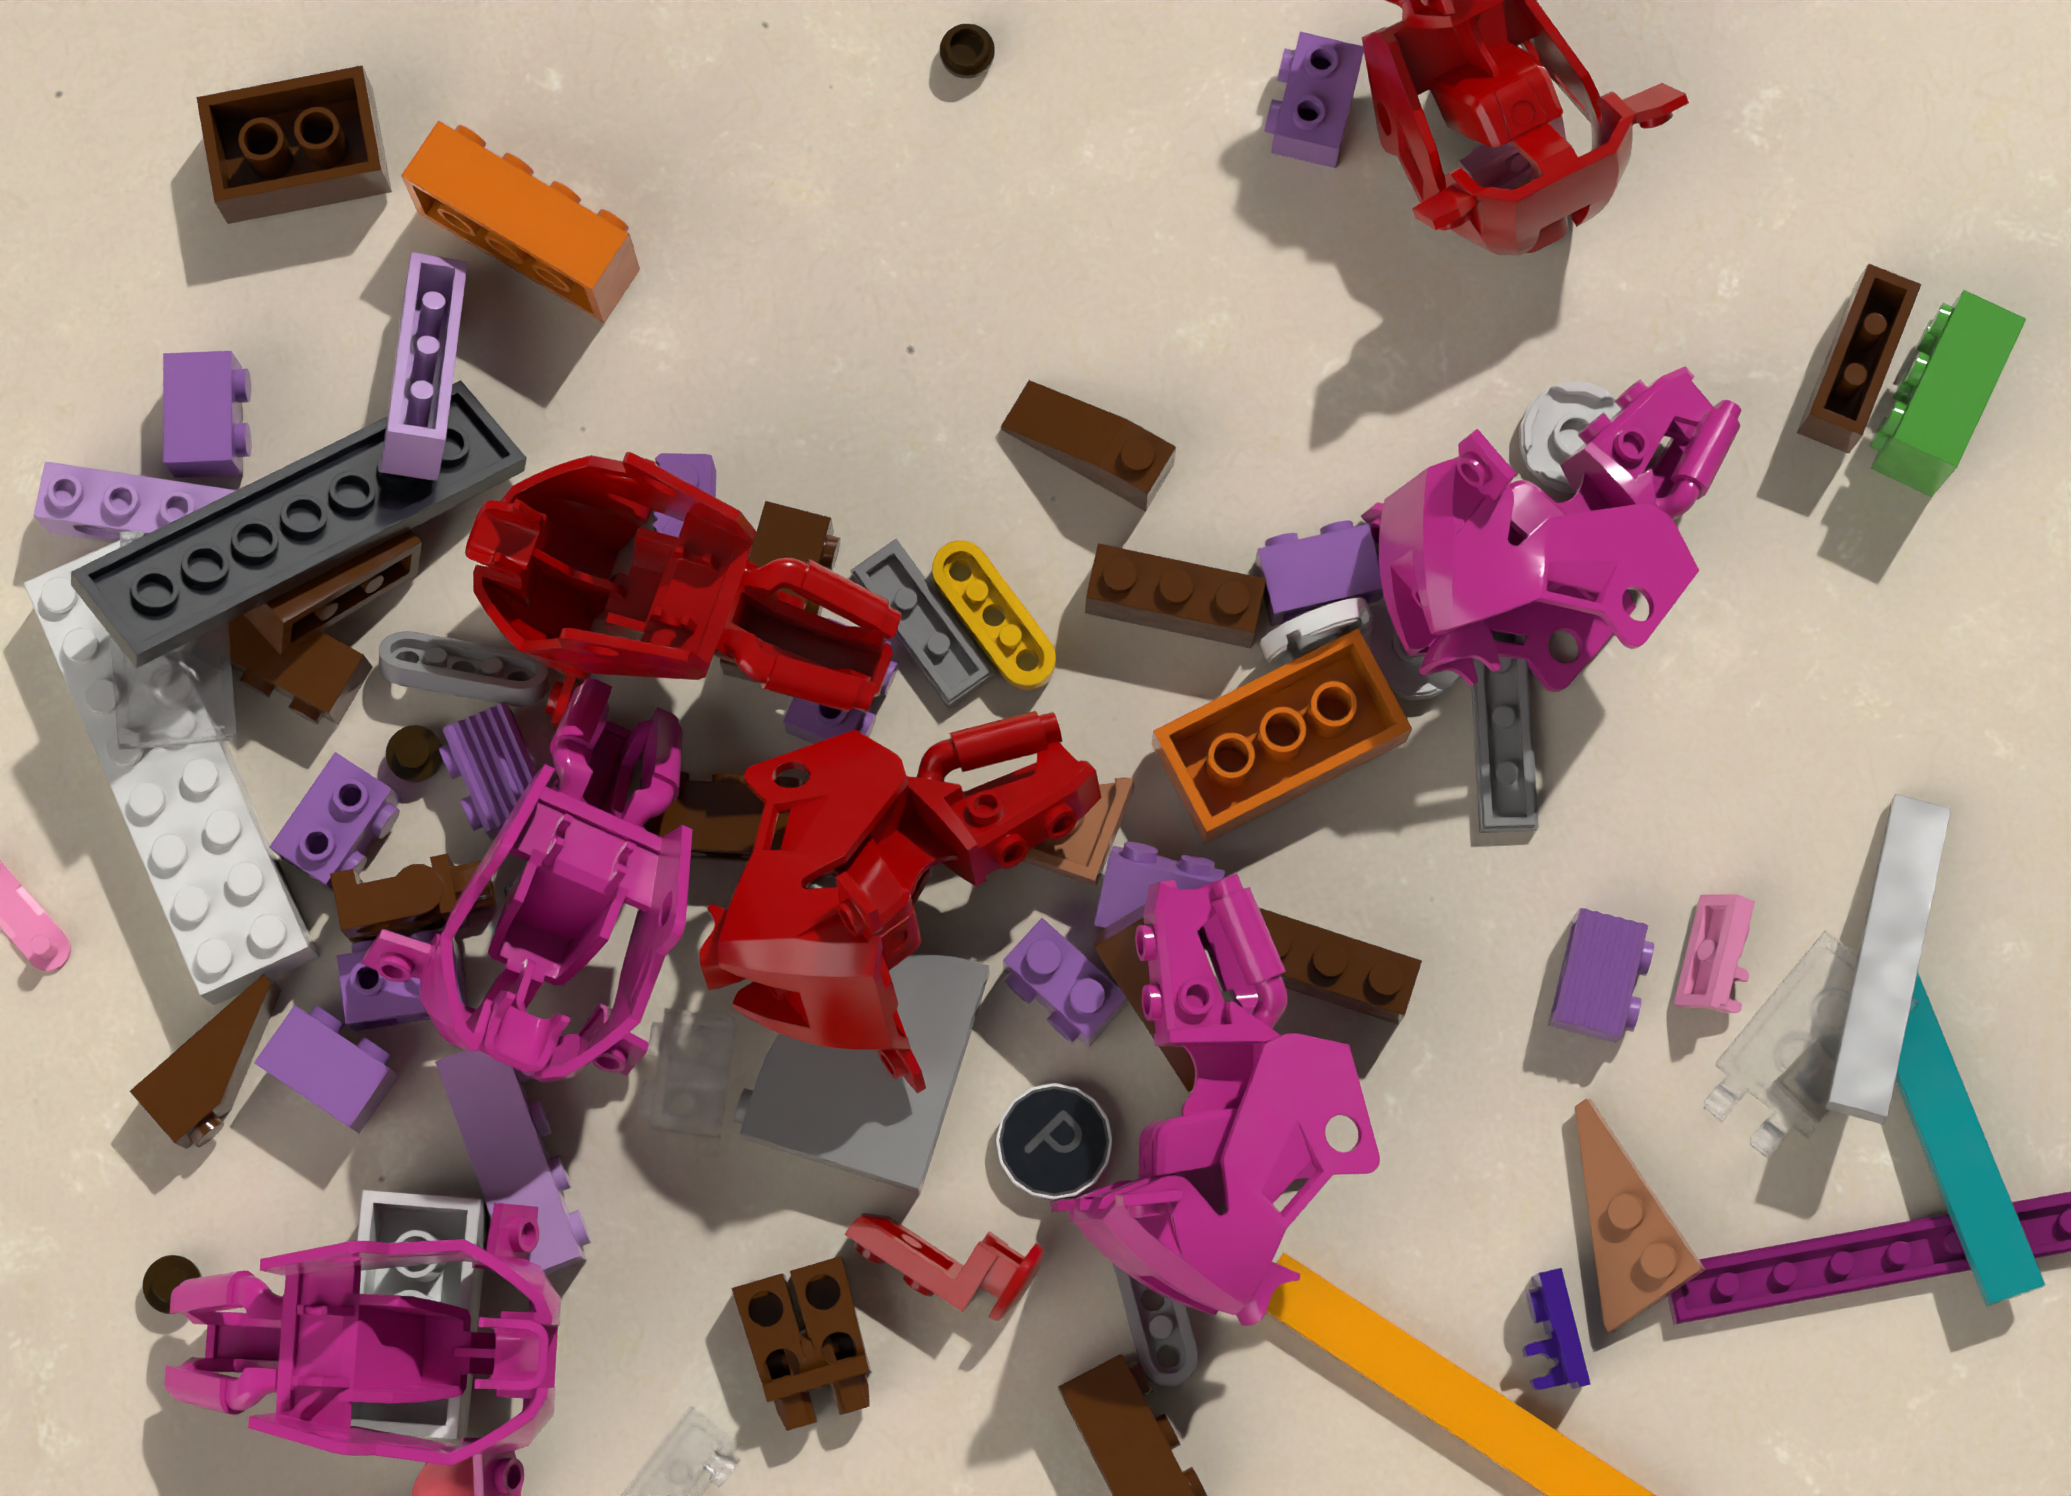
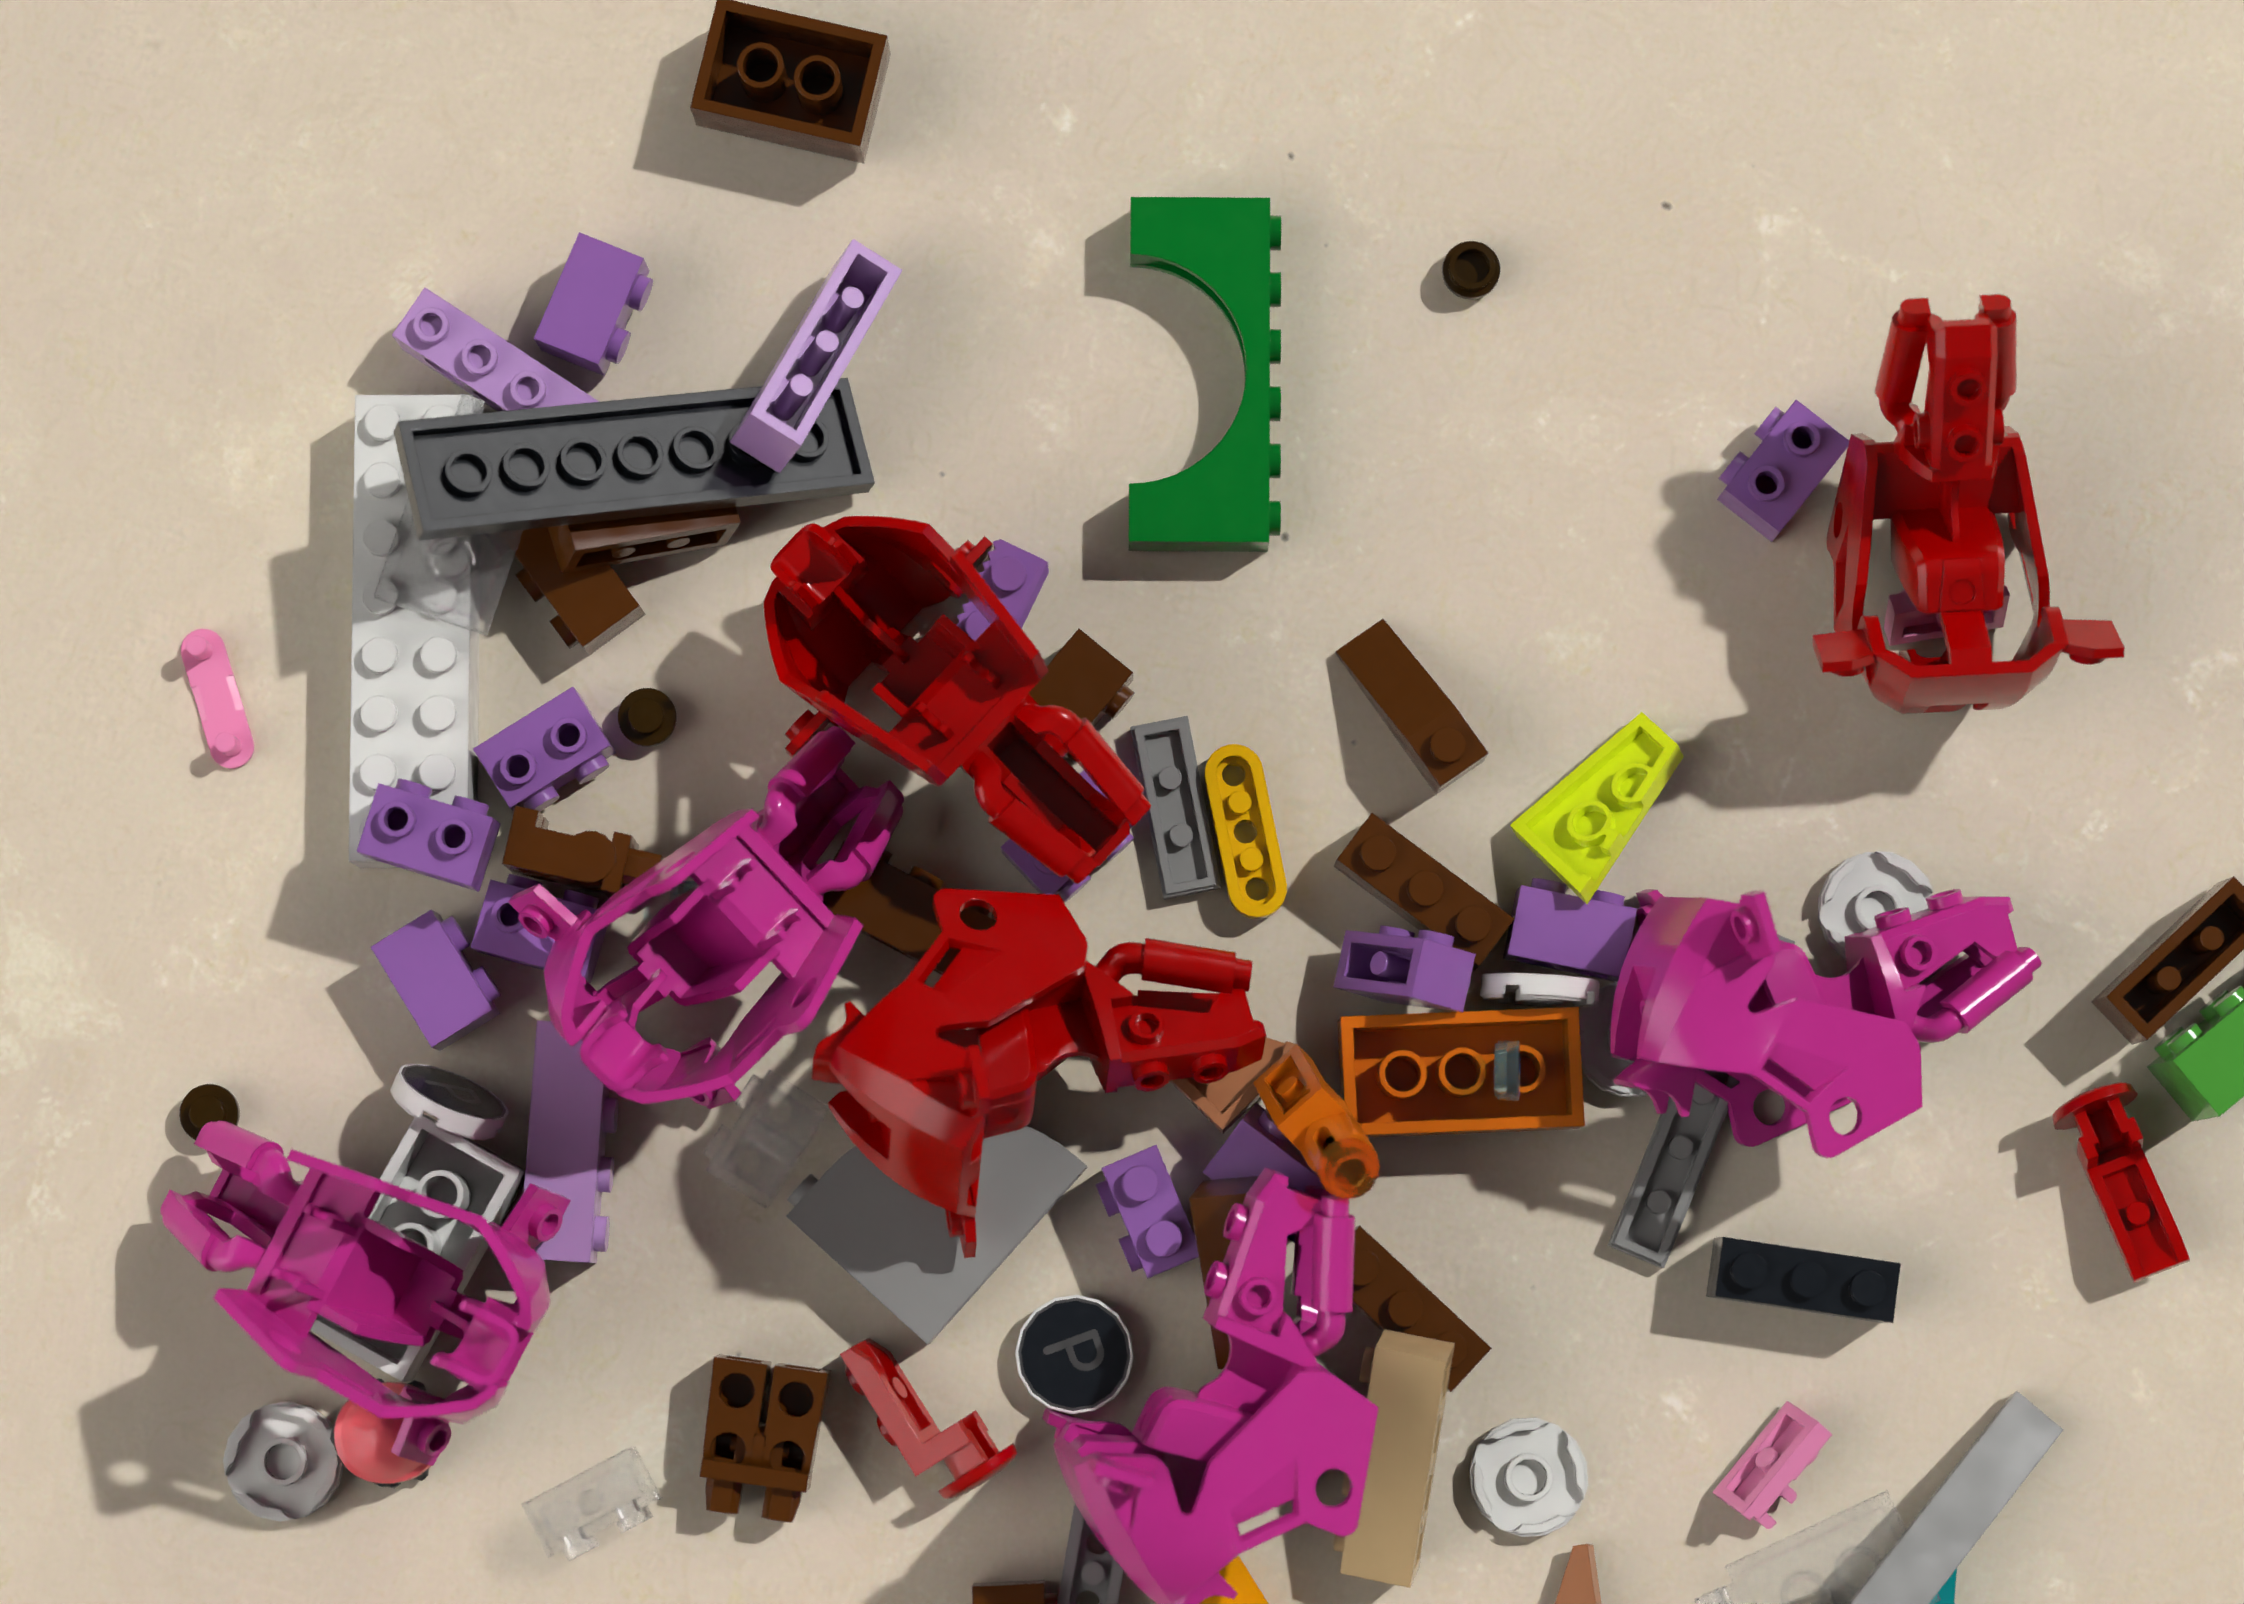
camera: 25 degrees right, 5 degrees up
reddish brown slope [129,974,282,1149] -> none
light grey plate [379,631,548,707] -> none
orange brick [401,120,640,323] -> none
medium lavender brick [439,702,538,841] -> none
medium lavender brick [1548,908,1654,1043] -> none
none -> medium lavender brick [356,778,501,892]
none -> tile [390,1063,509,1140]
none -> green arch [1129,197,1281,552]
none -> orange plate [1253,1044,1380,1199]
none -> medium lavender brick [1333,926,1476,1012]
none -> tan brick [1333,1329,1455,1588]
none -> white tile [1469,1417,1588,1537]
none -> clear light blue tile [1494,1040,1520,1101]
none -> neon yellow wing [1510,712,1684,904]
none -> black brick [1706,1237,1901,1323]
none -> red piece [2052,1082,2190,1283]

